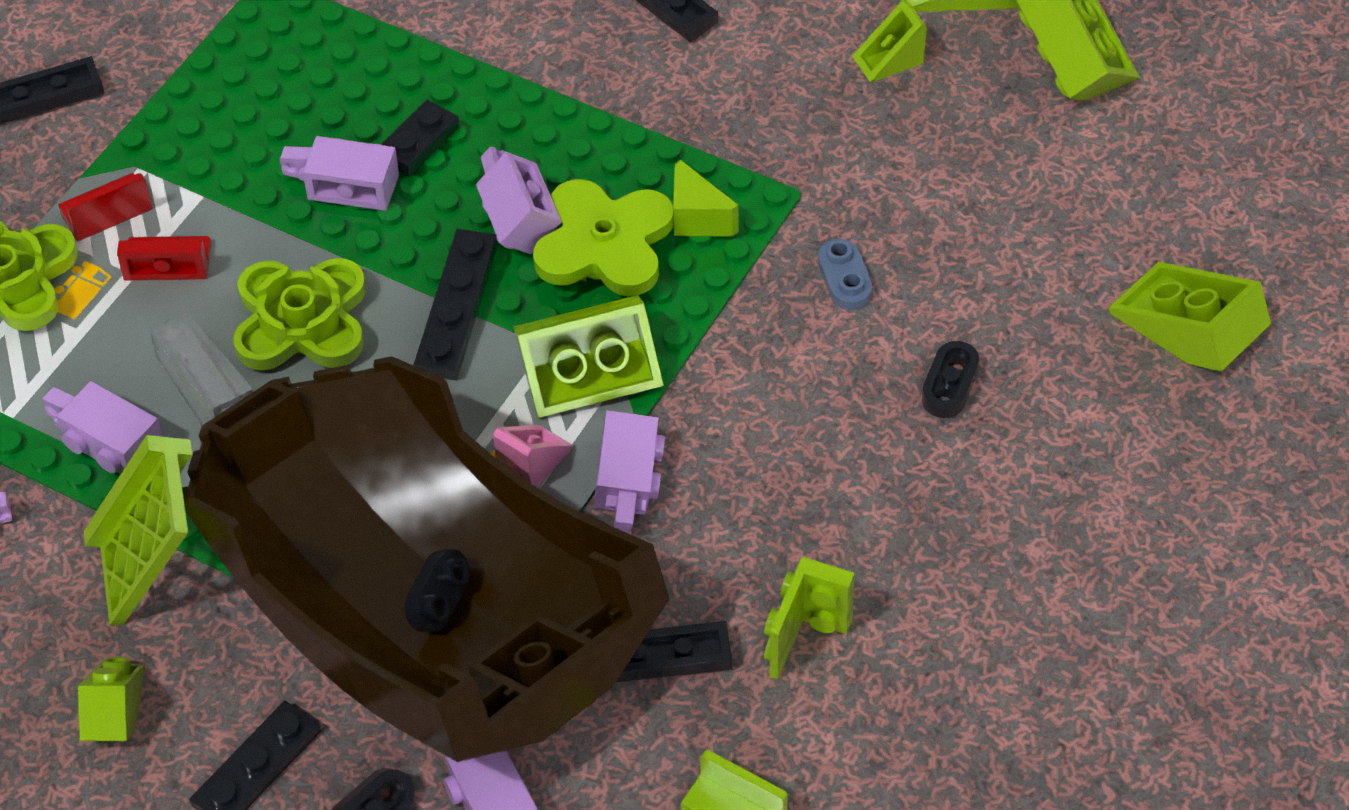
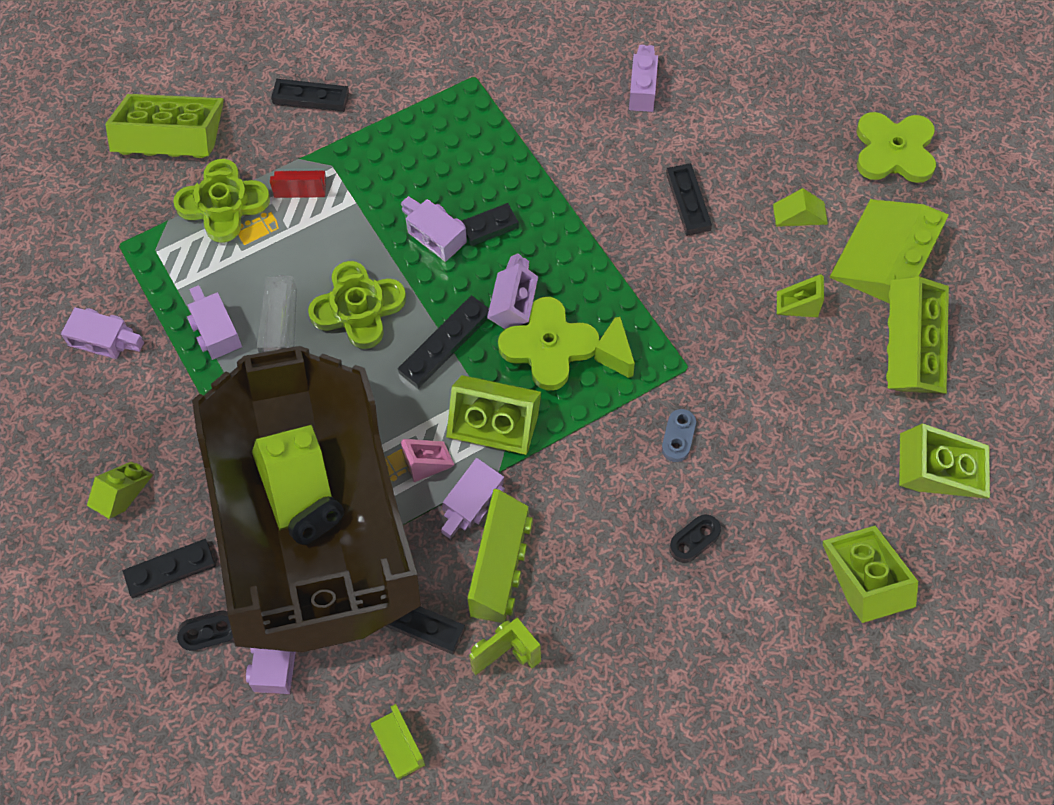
camera: 30 degrees right, 10 degrees up
lime fence [83,435,192,626] -> none
red panel [117,236,211,280] -> none
none -> lime slope [252,425,333,530]
none -> lime slope [467,489,533,623]
none -> lime slope [899,423,990,499]

